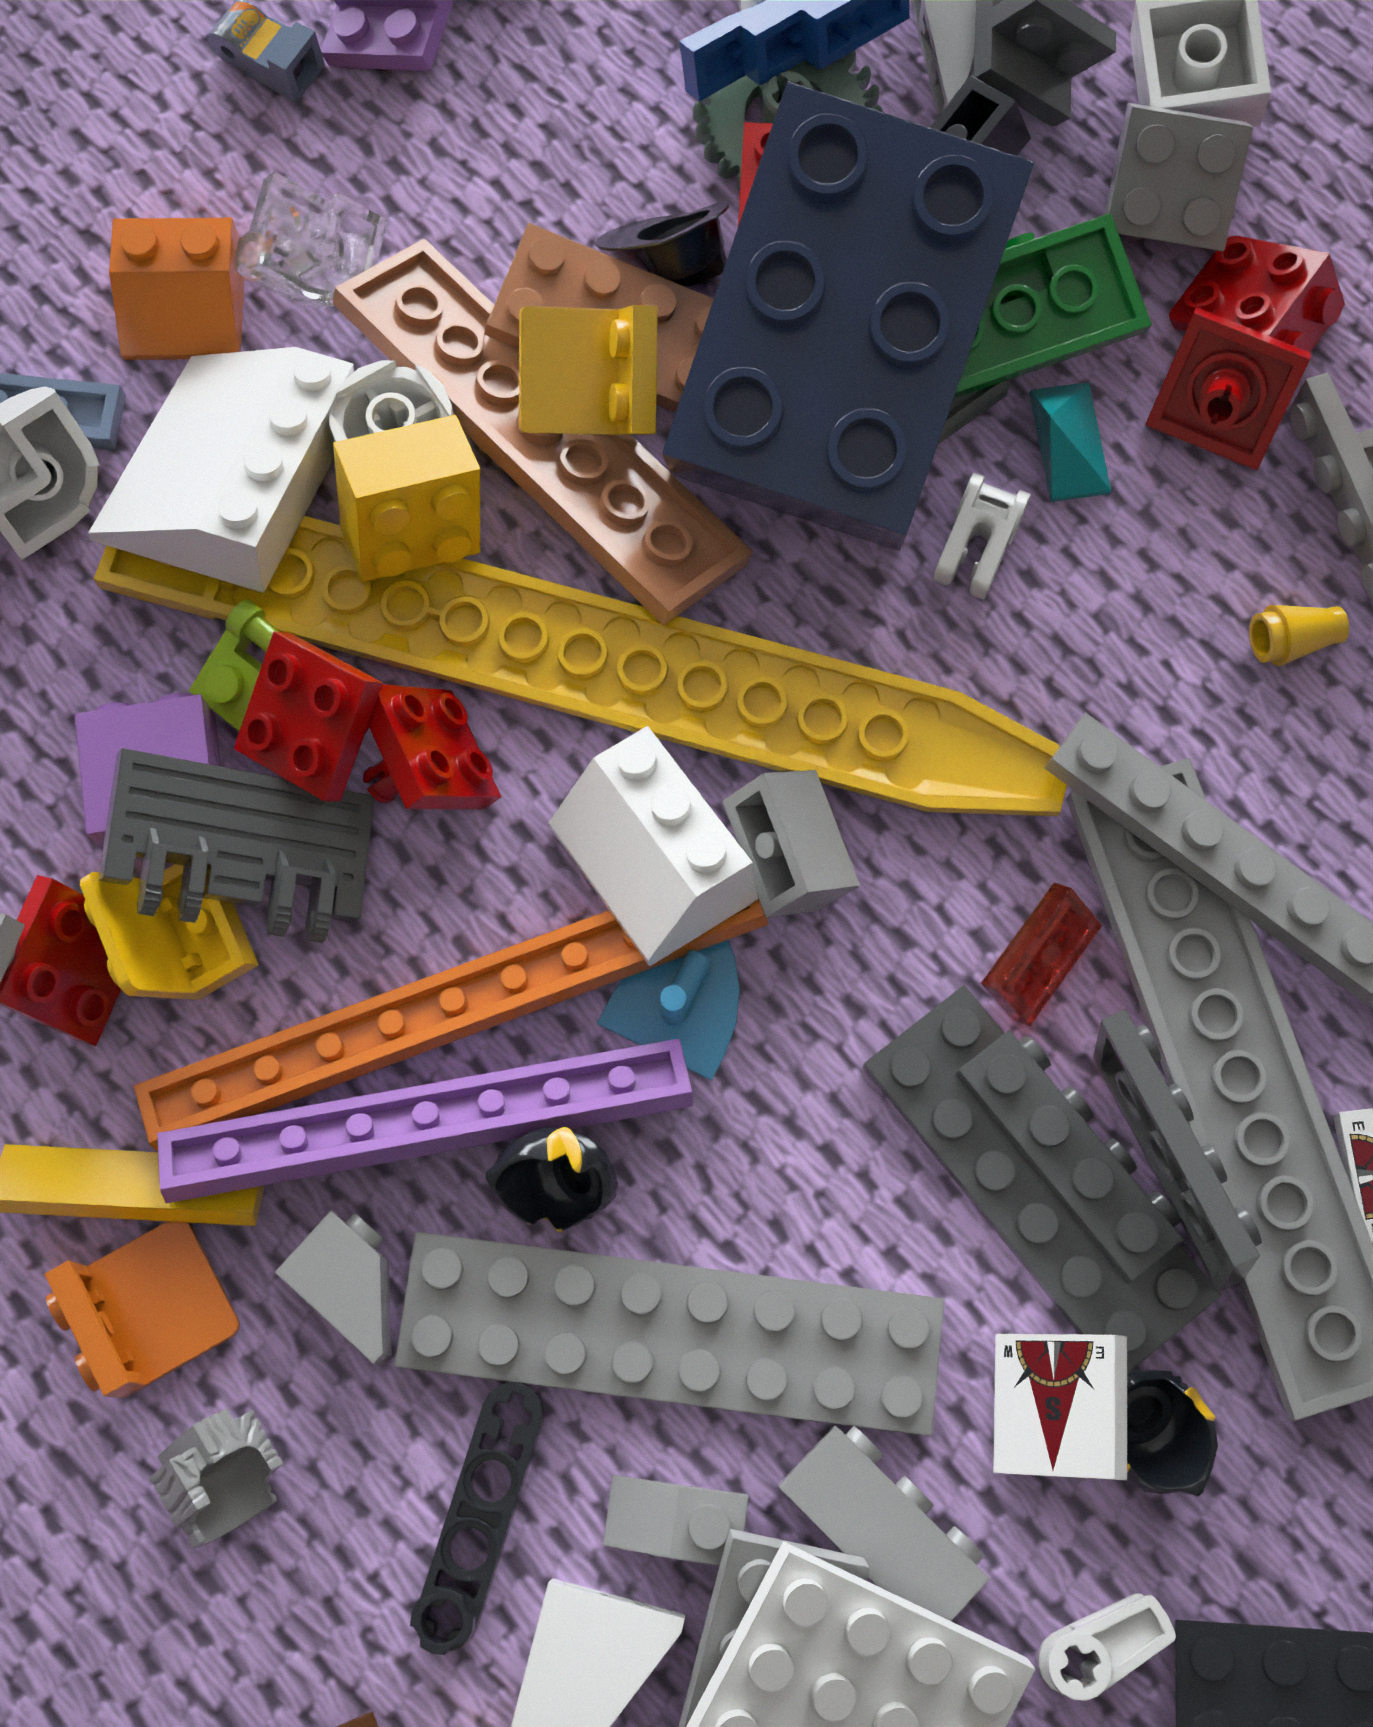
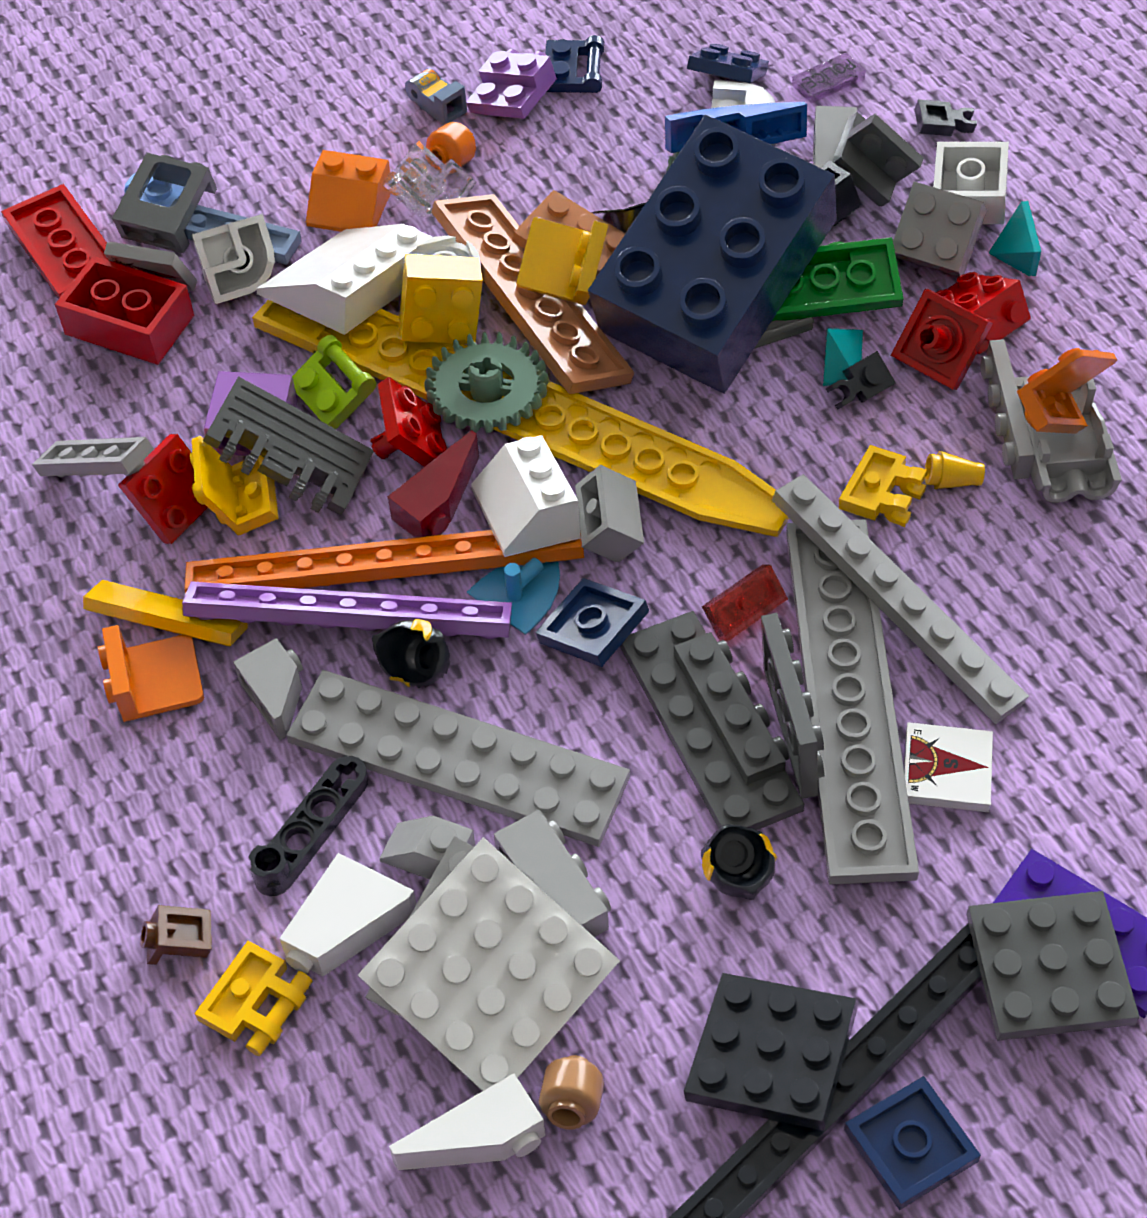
camera: 15 degrees right, 20 degrees down
light grey hair [149,1409,283,1549] -> none
red plate [233,631,383,801] -> none
white piece [933,472,1031,601] -> none
white tile [993,1334,1127,1480] -> none
white piece [1037,1593,1176,1701] -> none
none -> dark red slope [387,430,479,538]
none -> sand green gear [424,331,549,433]
none -> orange head [426,122,476,173]
none -> dark blue plate [535,578,649,667]
none -> black plate [825,351,896,410]
none -> yellow plate [839,445,927,527]
none -> teal slope [989,201,1042,276]

